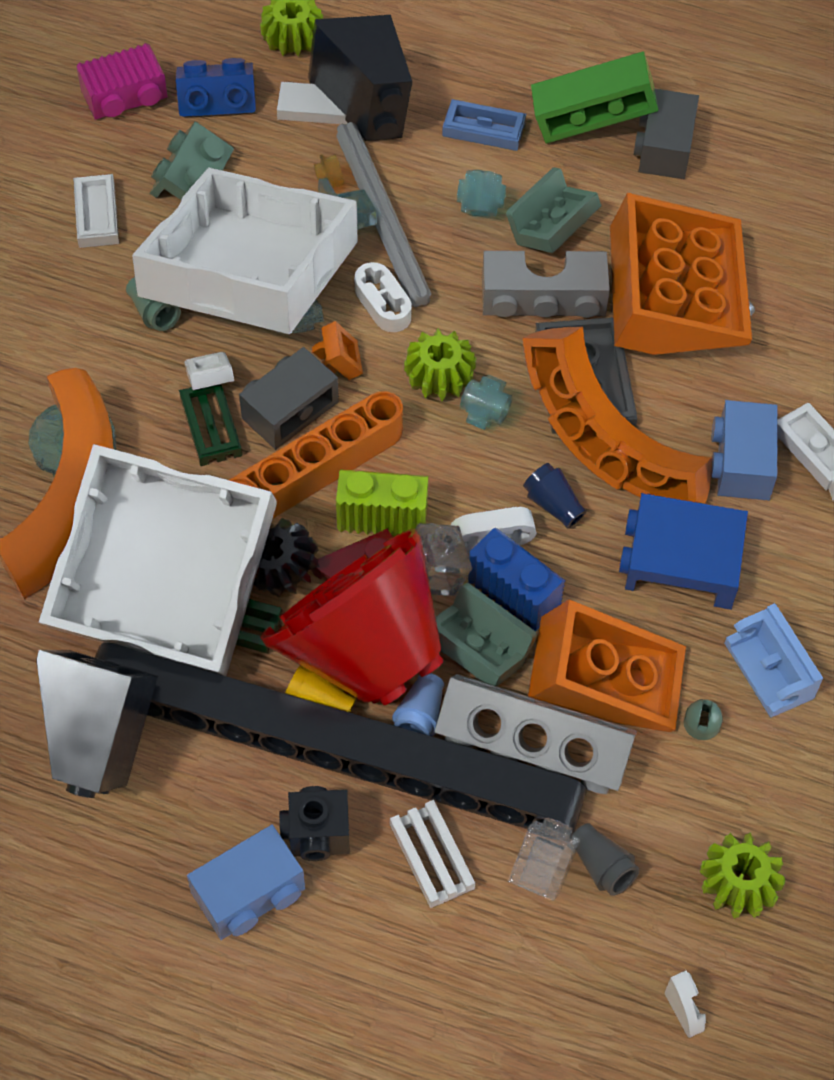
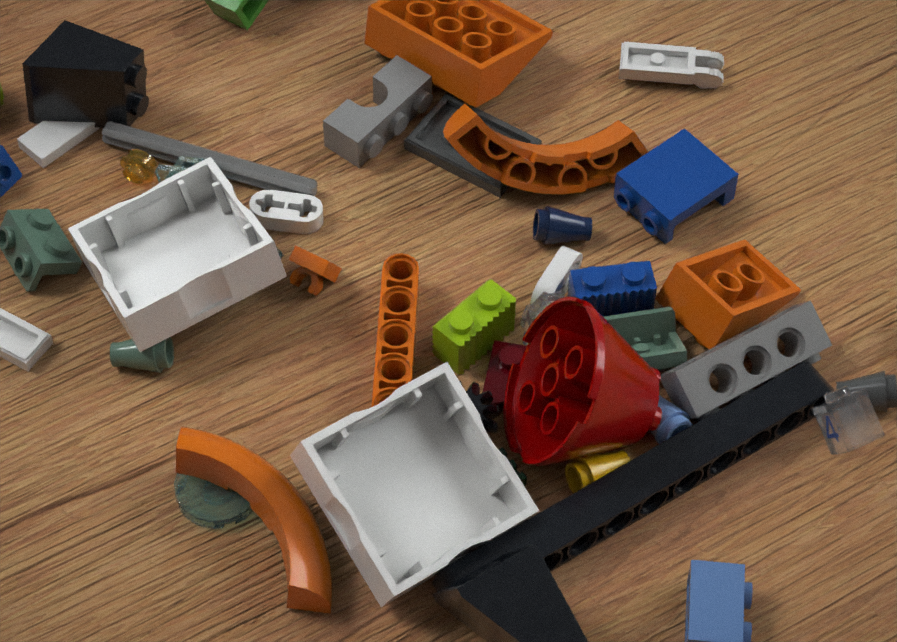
camera: 50 degrees left, 5 degrees down
dark green tile [179,384,242,466] -> none
white tile [184,352,234,390] -> none
dark grey brick [239,347,339,450] -> none
black brick [279,786,350,861] -> none
white tile [390,800,475,908] -> none
lime gear [404,328,476,401] -> none
medium blue tile [442,99,527,151] -> none
clear light blue gear [457,170,506,218] -> none
clear light blue gear [460,374,512,430] -> none
sand green bracket [506,167,601,253] -> none
sand green hinge [683,699,723,740] -> none
medium blue brick [711,400,777,501] -> none
light blue hinge [724,603,823,718] -> none

